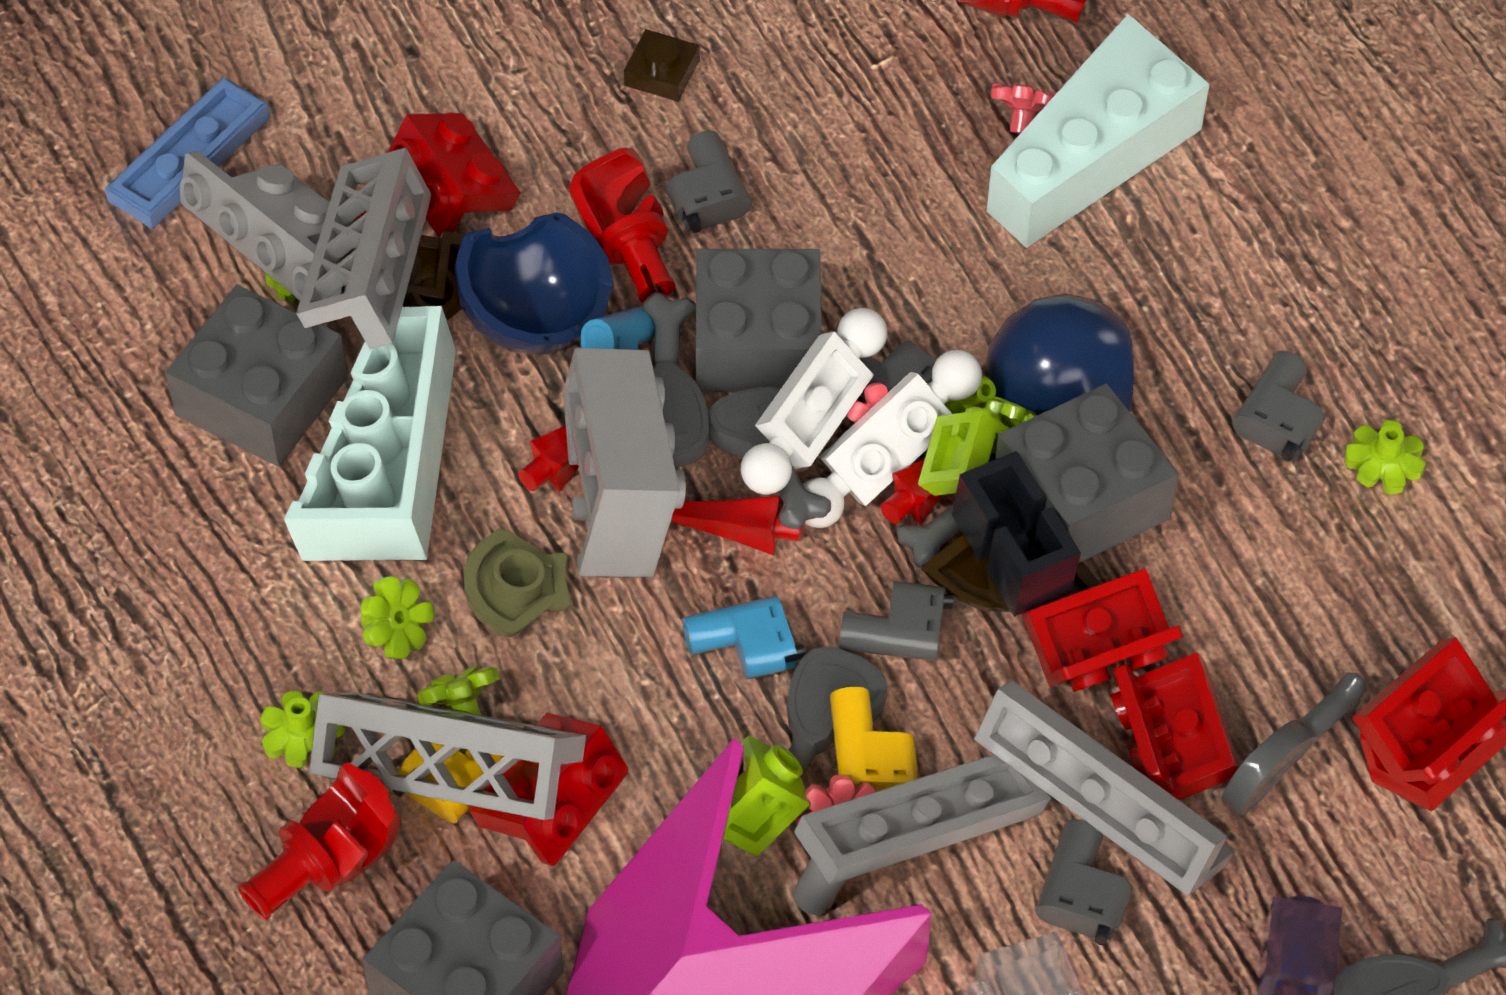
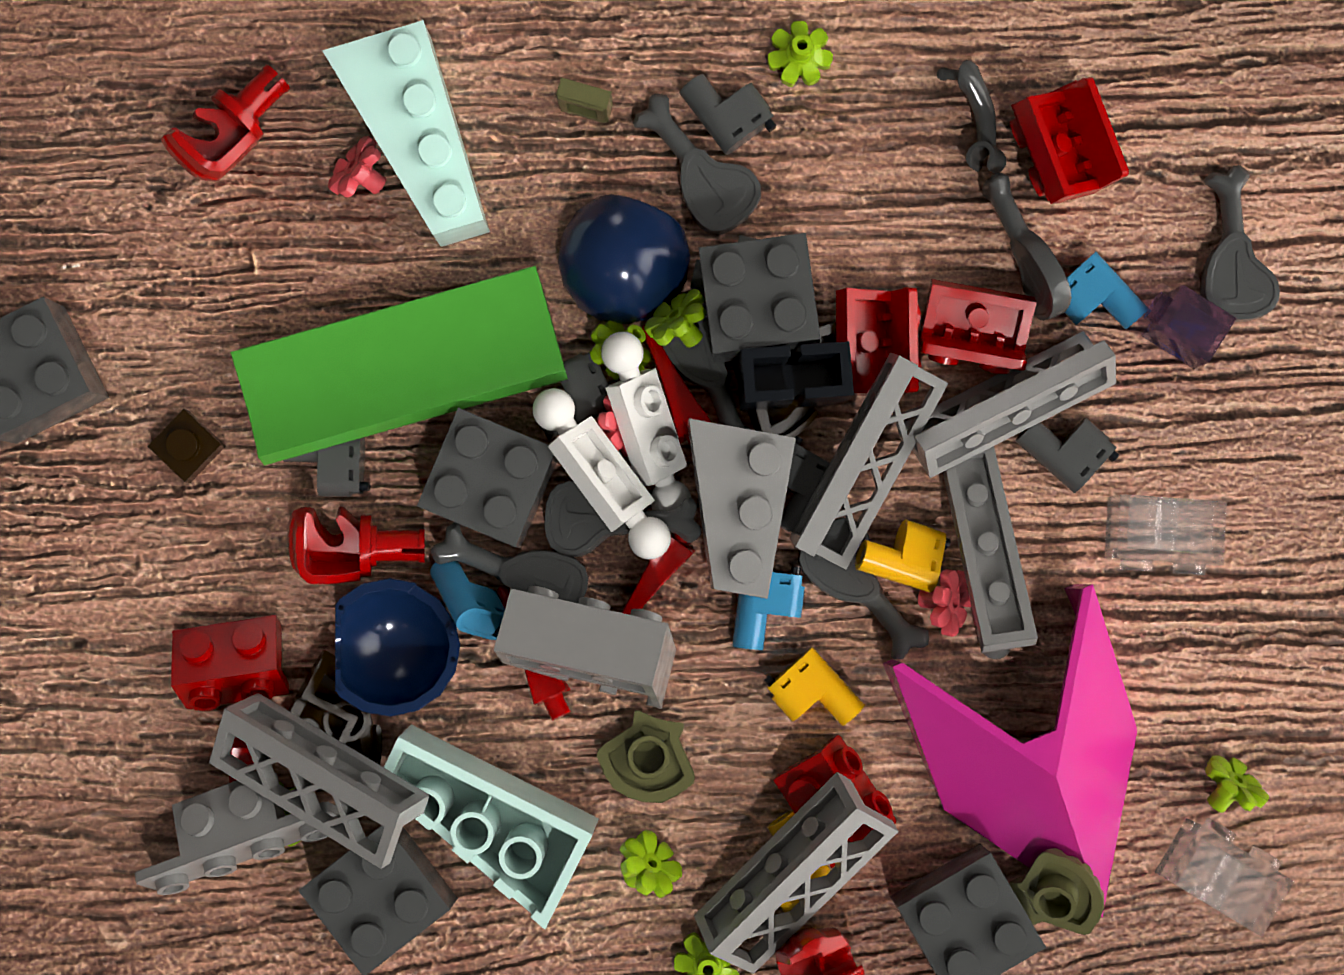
camera: 65 degrees left, 30 degrees up
medium blue tile [105,77,270,230] -> none
lime plant [417,665,500,716] -> none
lime bracket [724,735,811,857] -> none
lime bracket [918,407,1010,496] -> none
none -> bright green arch [230,266,568,466]
none -> olive tile [556,77,613,124]
none -> dark grey piece [633,94,761,235]
none -> light grey wedge [687,419,796,599]
none -> yellow piece [763,647,865,726]
none -> light grey fence [789,352,948,570]
none -> dark grey piece [937,60,1006,173]
none -> dark azure piece [1064,252,1149,330]

